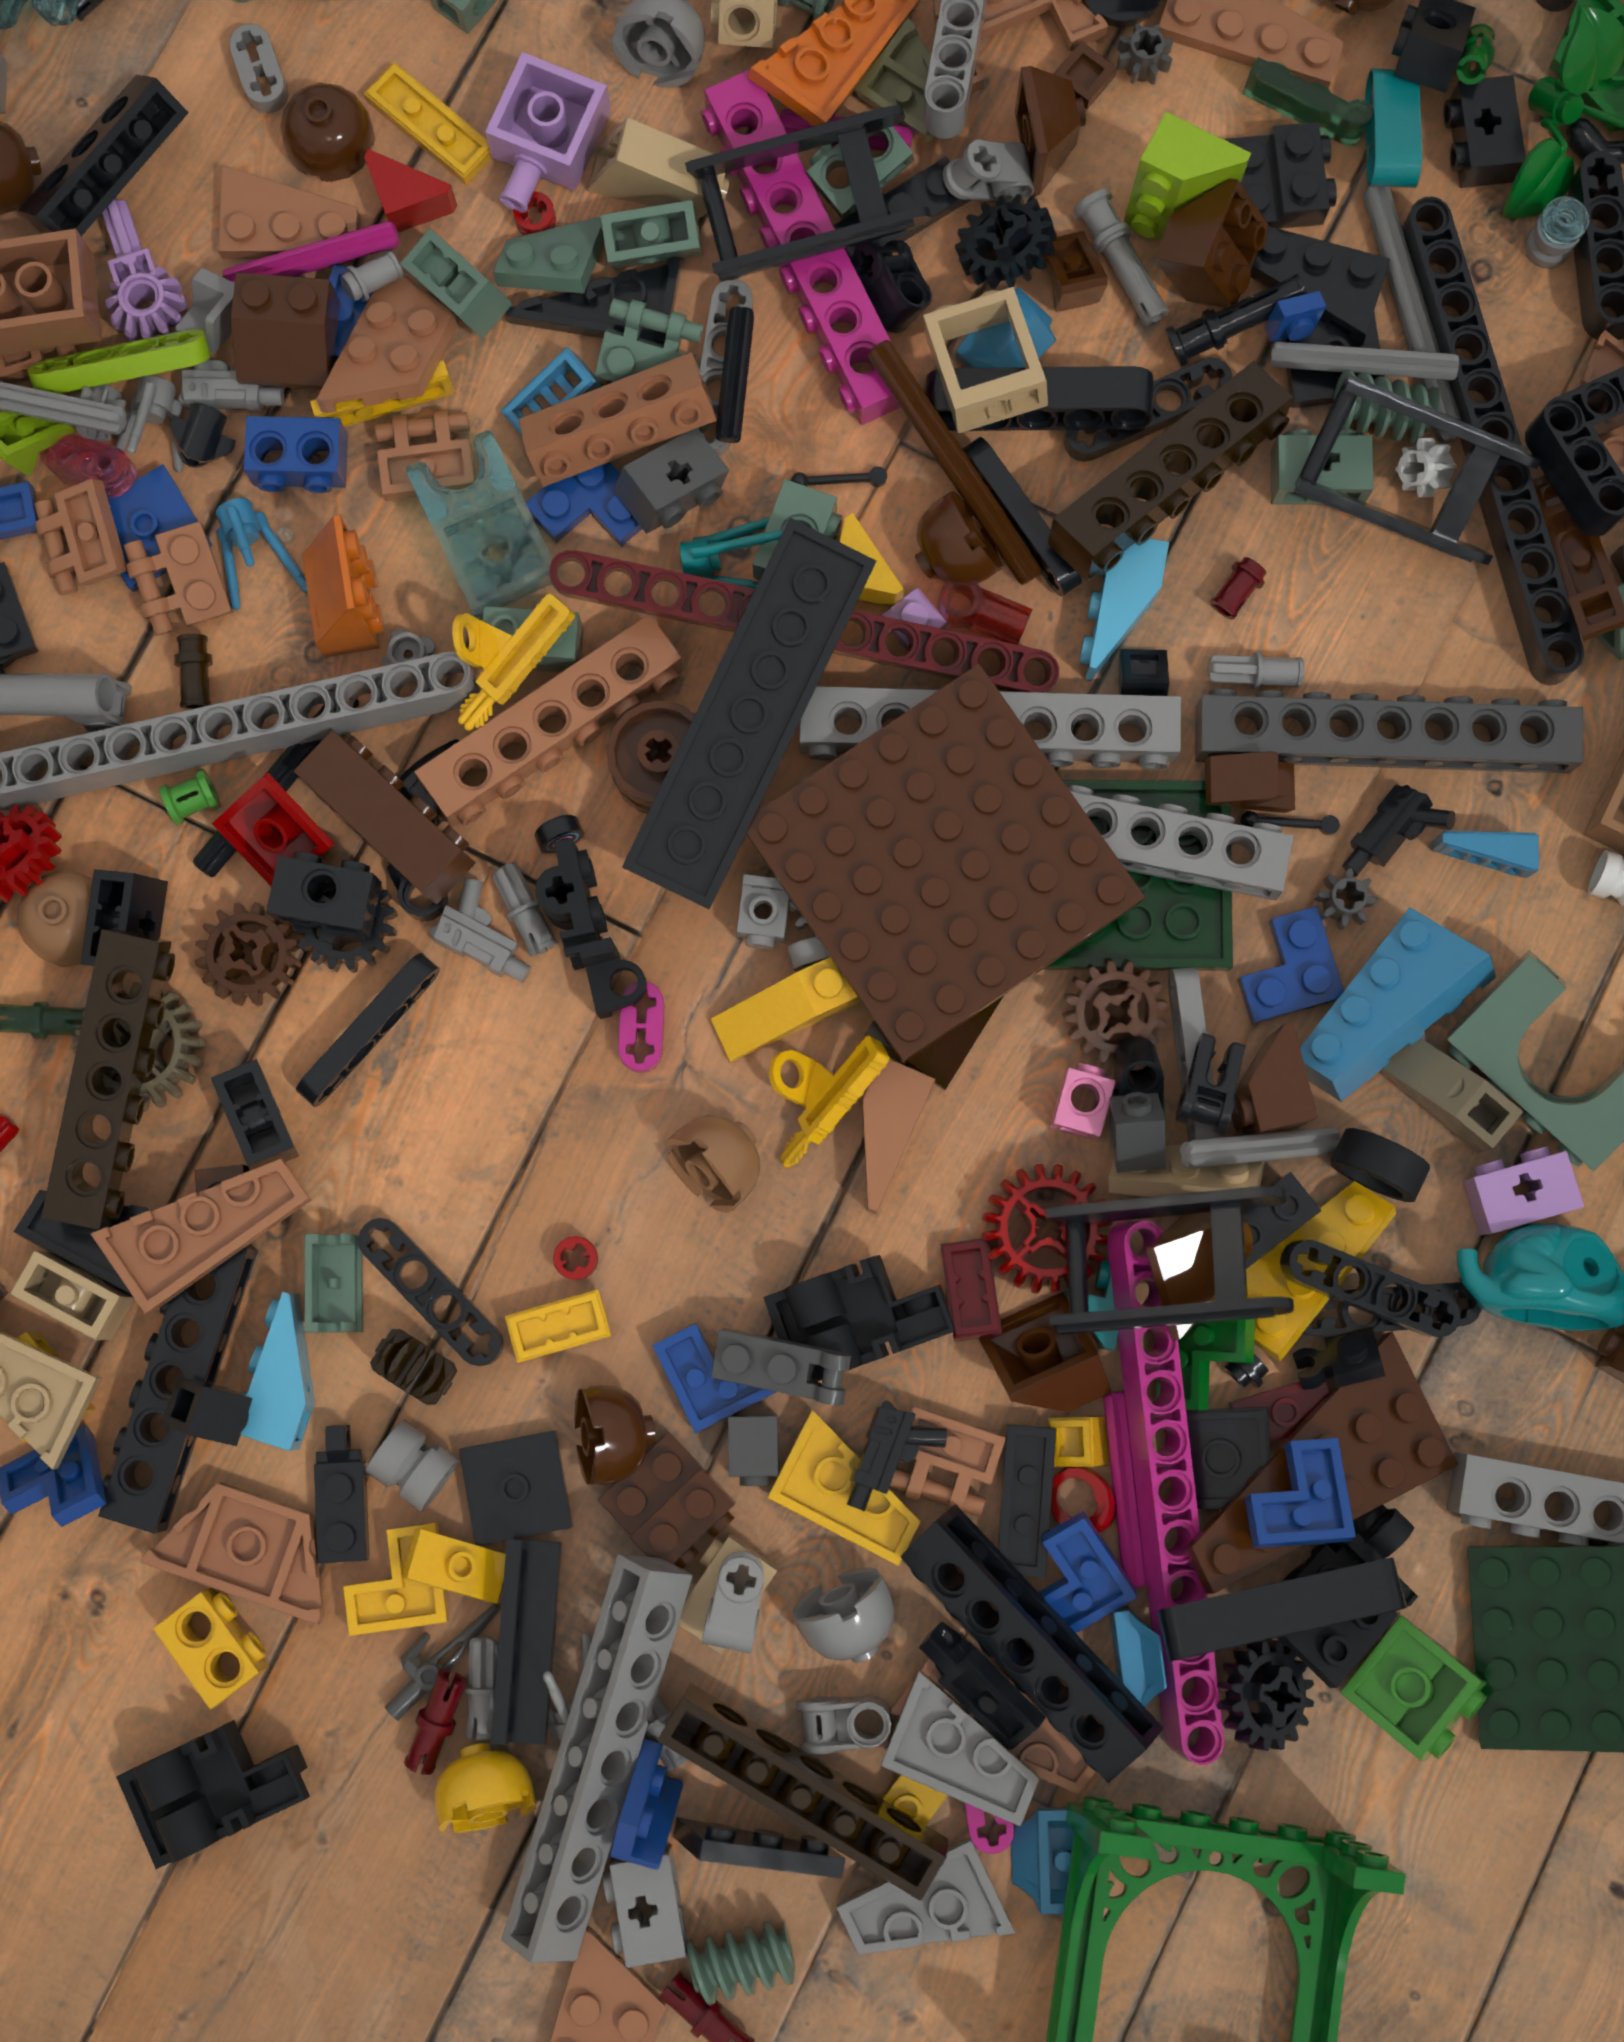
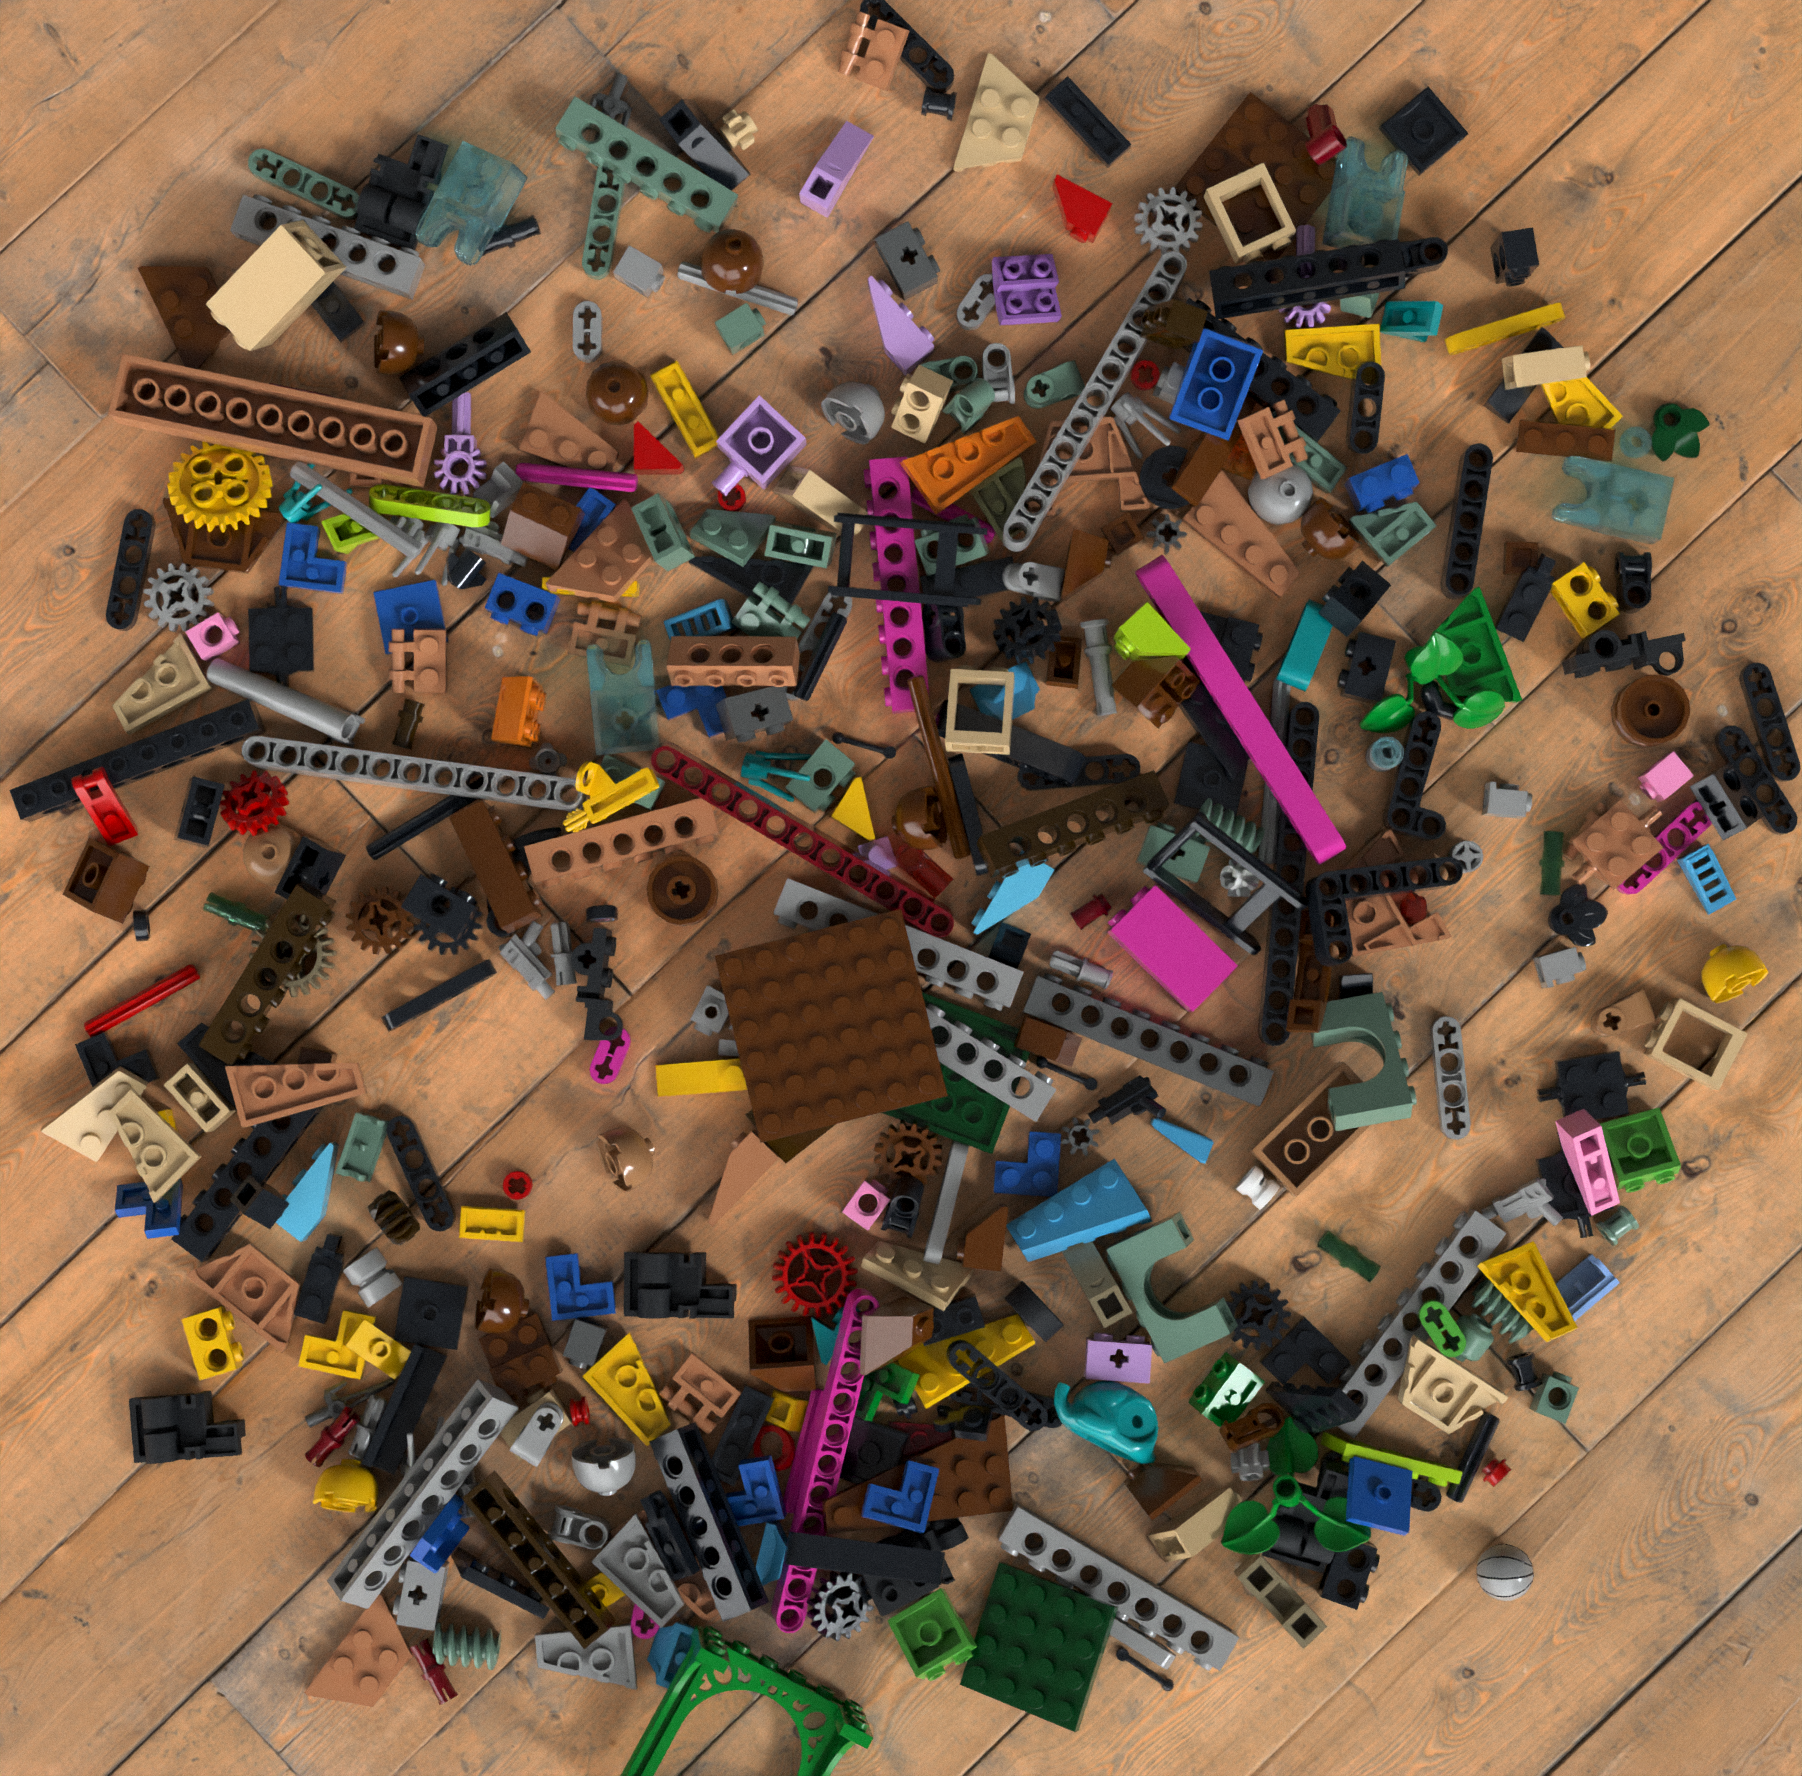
camera: 15 degrees right, 5 degrees up
nougat plate [34,479,127,595] -> none
clear pink plate [47,435,137,498] -> none
bright green bush [159,768,221,826] -> none
black brick [211,1059,299,1170] -> none
red slope [212,772,334,887] -> none
dark azure plant [216,498,308,610] -> none
light grey pin [340,250,404,302] -> none
black plate [622,518,877,910] -> none
dark grey plate [711,1328,851,1405] -> none
yellow piece [769,1035,890,1168] -> none
black piece [847,1400,947,1511] -> none
dark red plate [940,1238,1002,1342] -> none
black piece [1045,1186,1294,1334] -> none
dark grey brick [1109,1092,1166,1172] -> none
black pin [1165,273,1307,367] -> none
black piece [1175,1033,1246,1134] -> none
light grey axle [1179,1127,1340,1168] -> none
clear green plate [1242,57,1372,146] -> none
blue plate [1264,291,1327,343] -> none
light grey axle [1271,342,1459,380] -> none
green pin [1456,23,1495,85] -> none
none -> red bush [569,1396,590,1427]
none -> dark pink brick [1107,885,1238,1012]
none -> dark pink beam [1135,555,1346,865]

